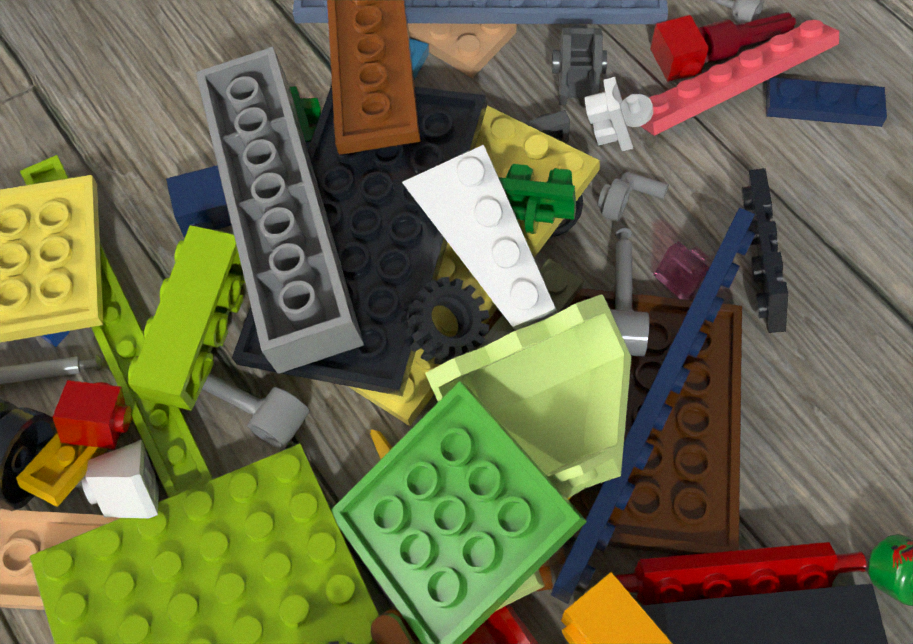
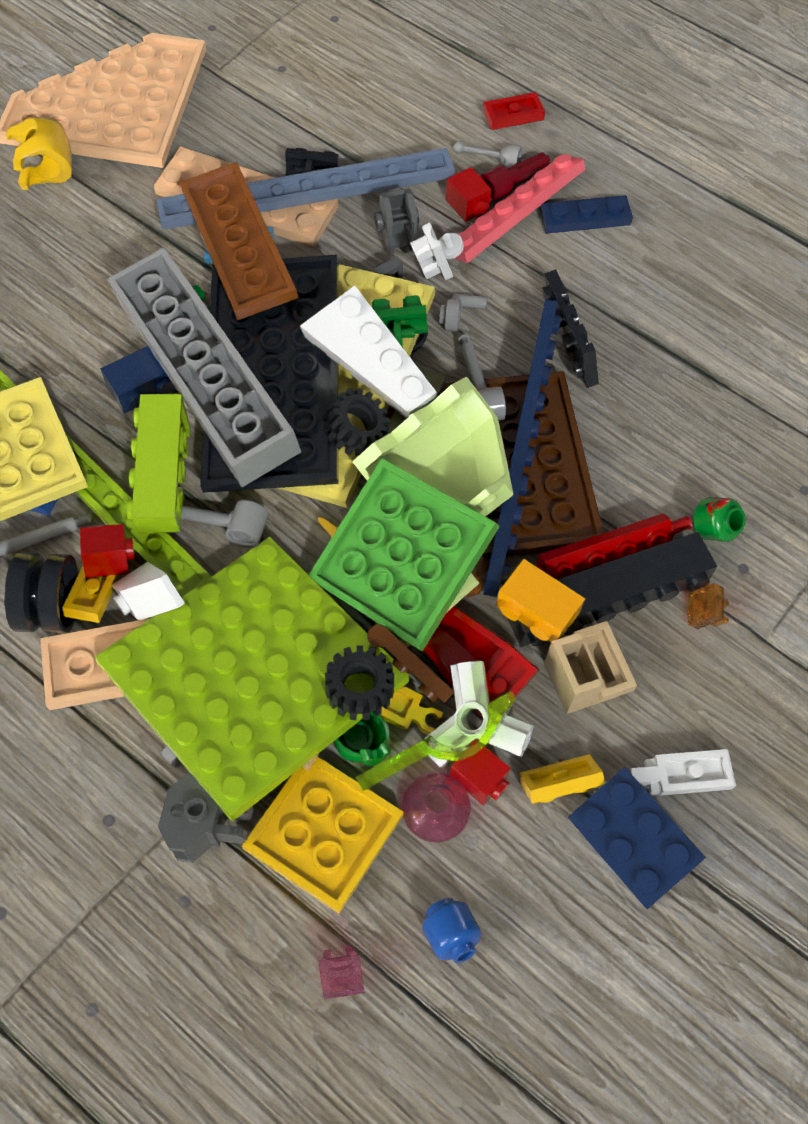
camera: 20 degrees left, 0 degrees up
clear pink tile [653,241,710,300] -> none

